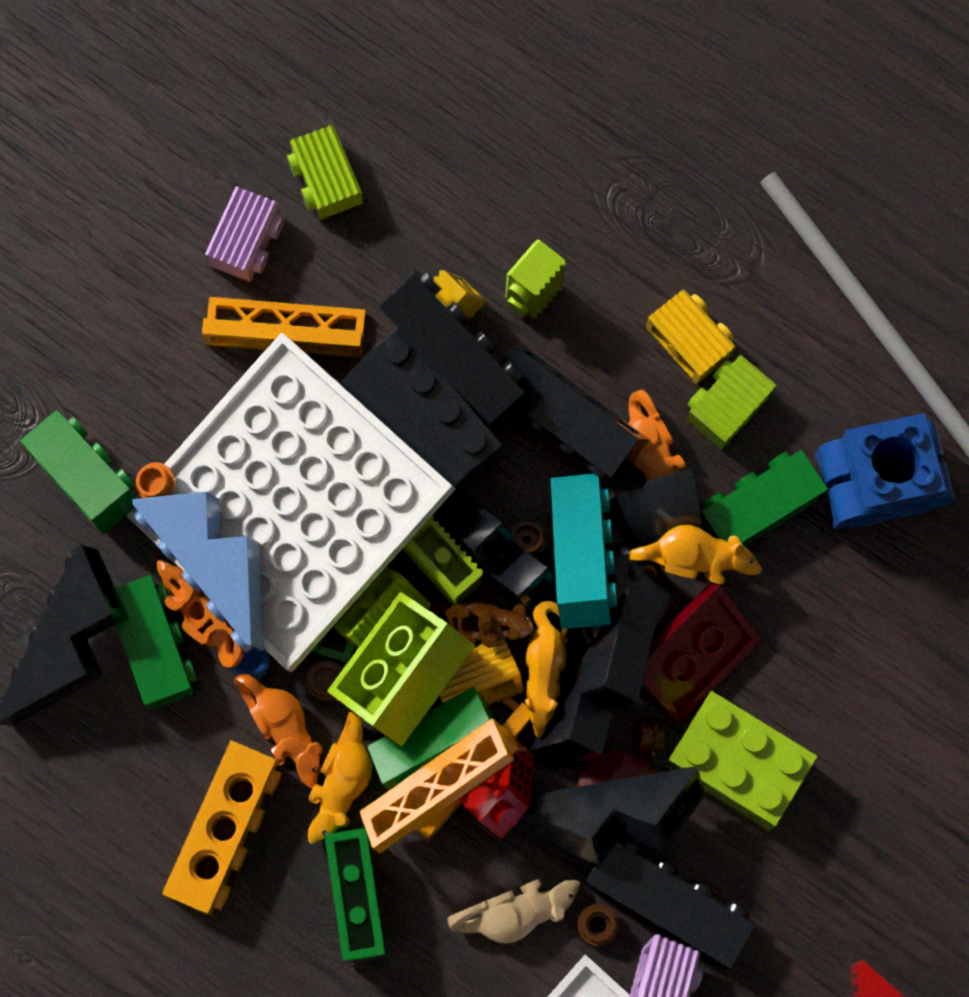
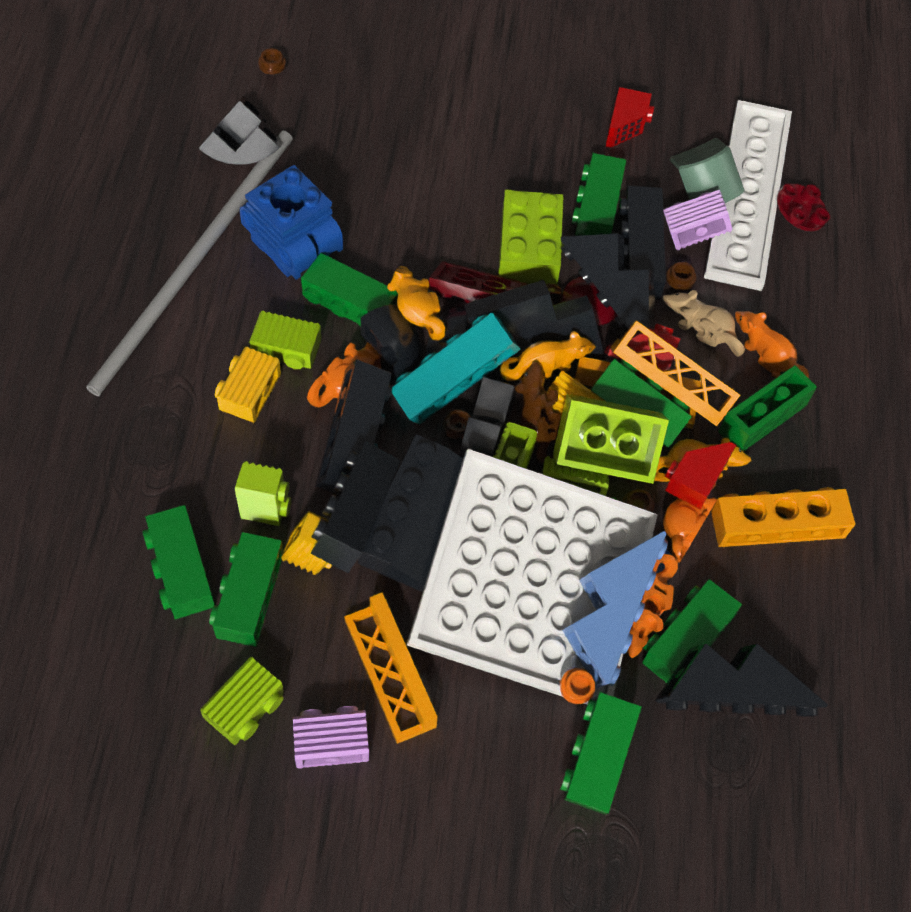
camera: 120 degrees left, 15 degrees down
none -> green brick [142,505,214,619]
none -> green brick [209,532,284,647]
none -> green brick [571,153,626,236]
none -> red slope [665,442,736,510]
none -> orange animal [735,311,809,378]

